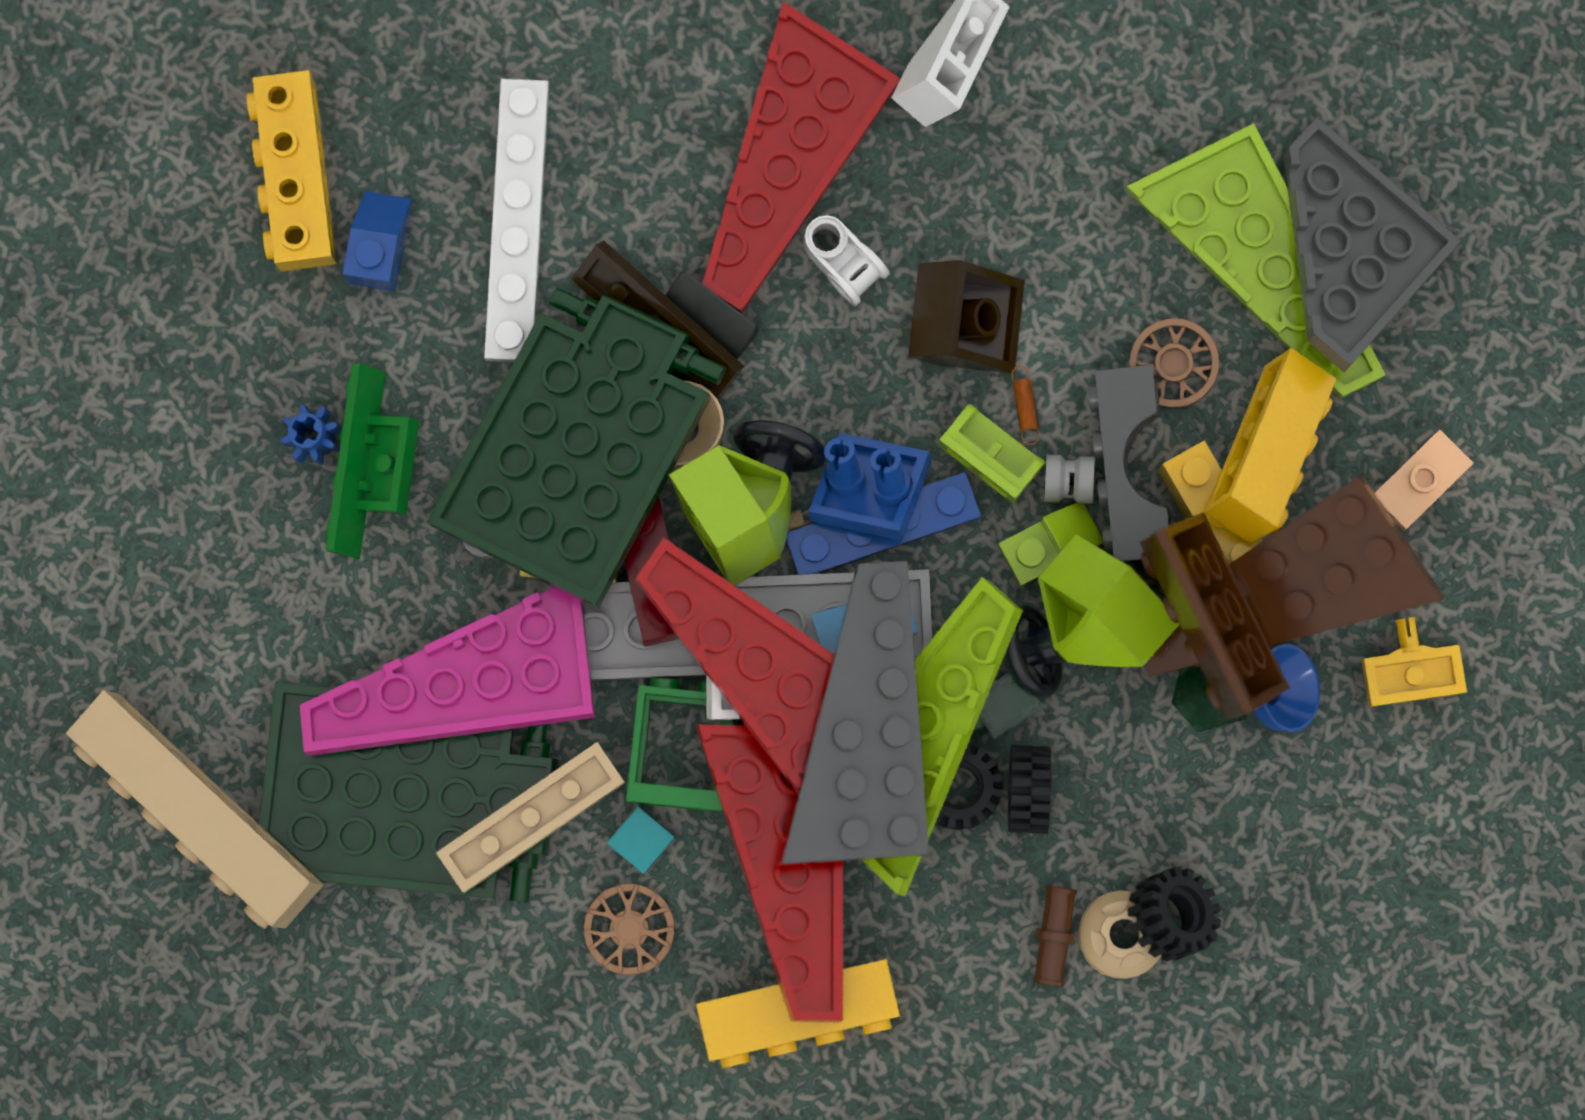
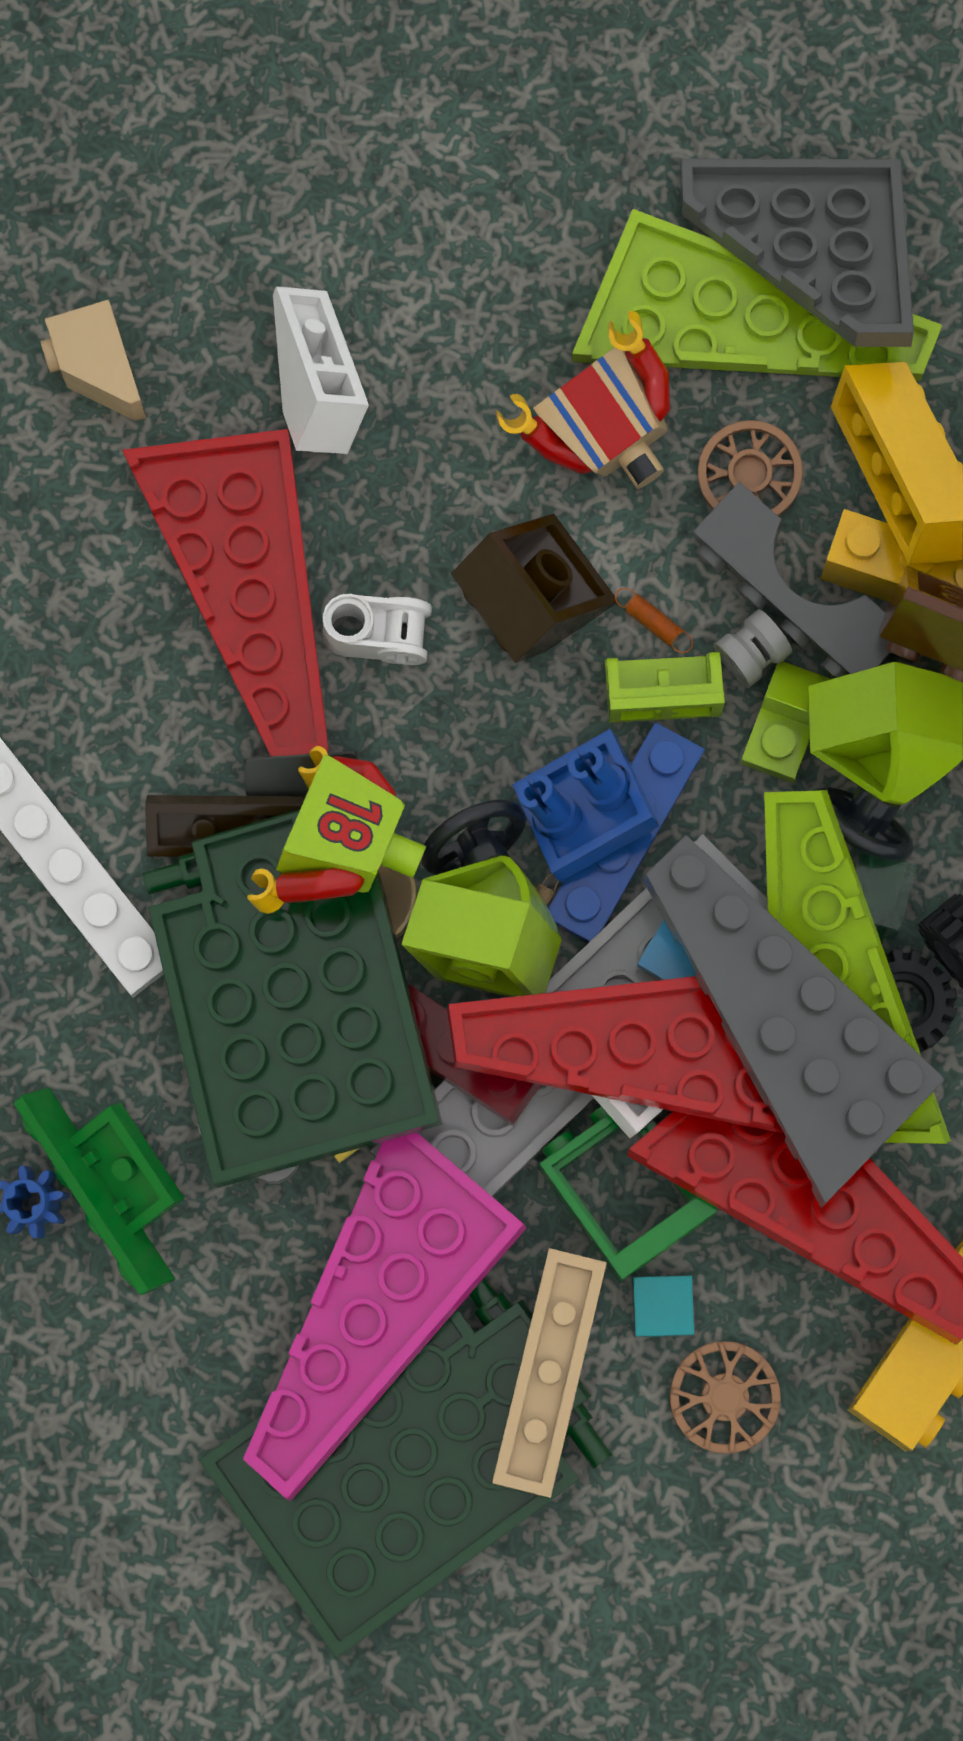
camera: 45 degrees left, 5 degrees down
tan brick [65,690,324,929] -> none
none -> torso [247,746,426,914]
none -> torso [495,311,670,489]

